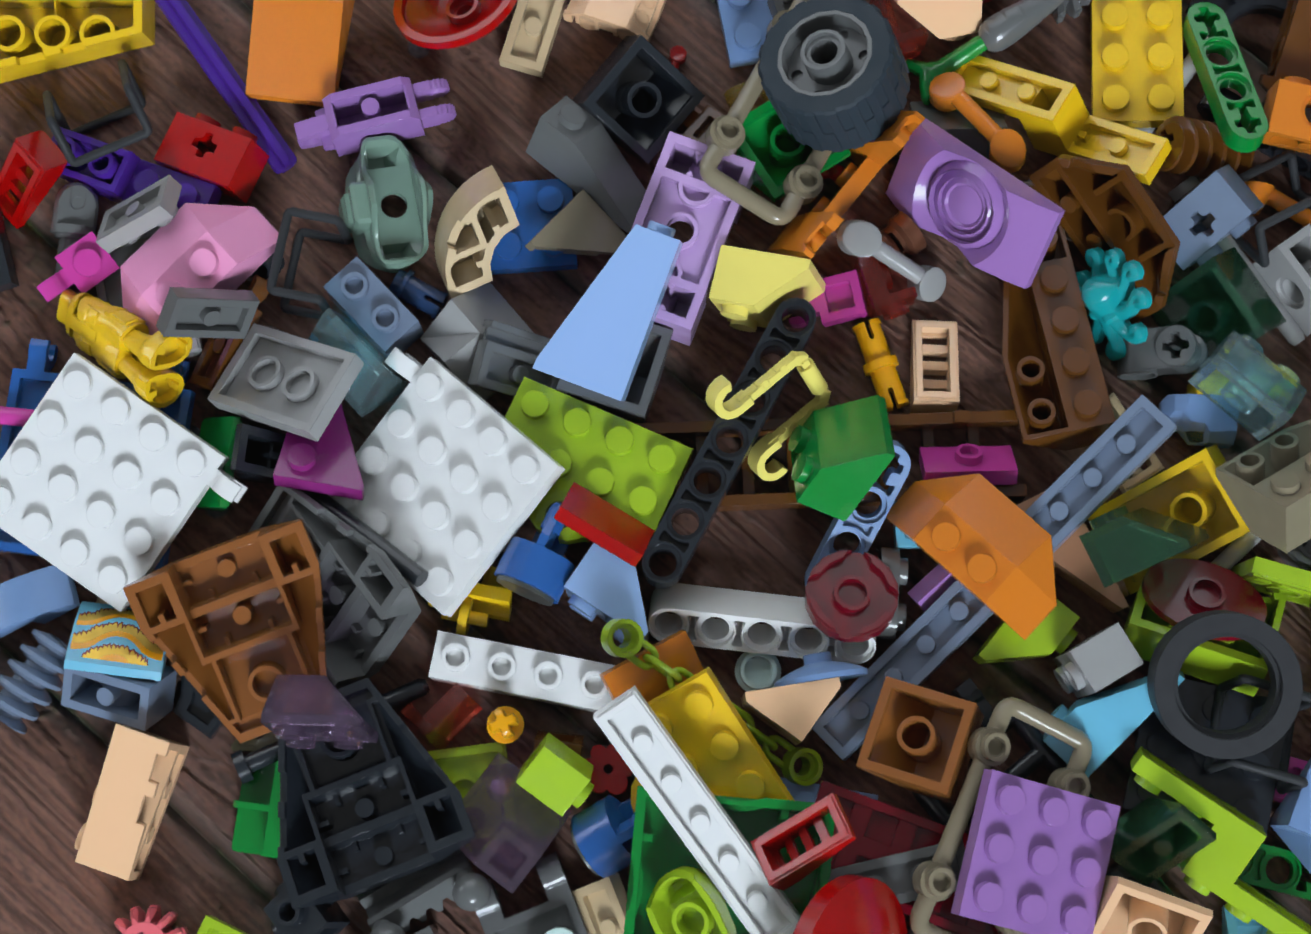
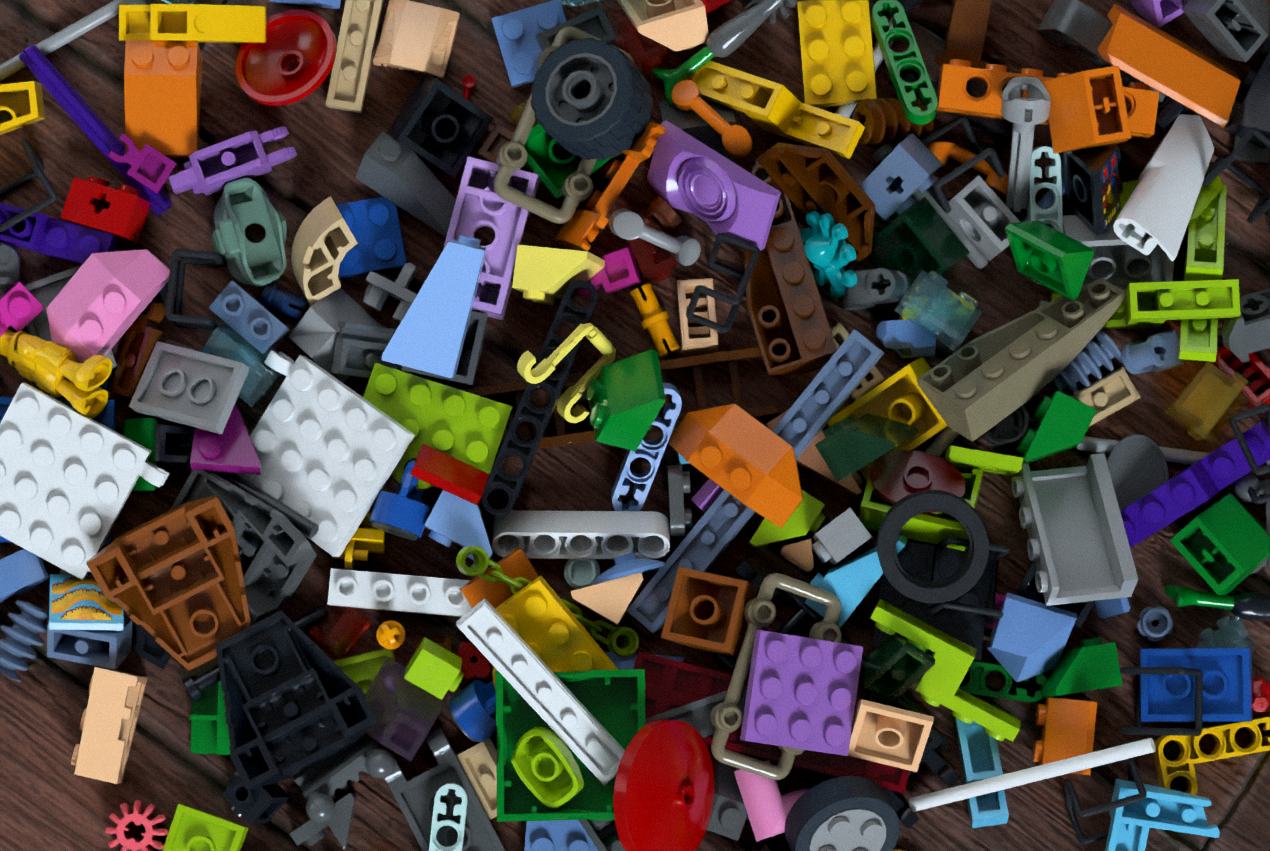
camera: 10 degrees left, 5 degrees up
light grey plate [95,175,182,253] -> none
dark grey plate [156,287,260,339] -> none
clear purple slope [261,675,378,750] -> none
dark tan tile [525,189,627,256] -> none
red slope [750,793,857,891] -> none
dark red tile [804,550,899,642] -> none
dark pink plate [919,443,1018,485] -> none
none -> magenta plate [108,133,177,194]
none -> light grey hips [363,262,417,323]
none -> black piece [686,233,760,333]
none -> medium nougat slope [779,539,814,573]

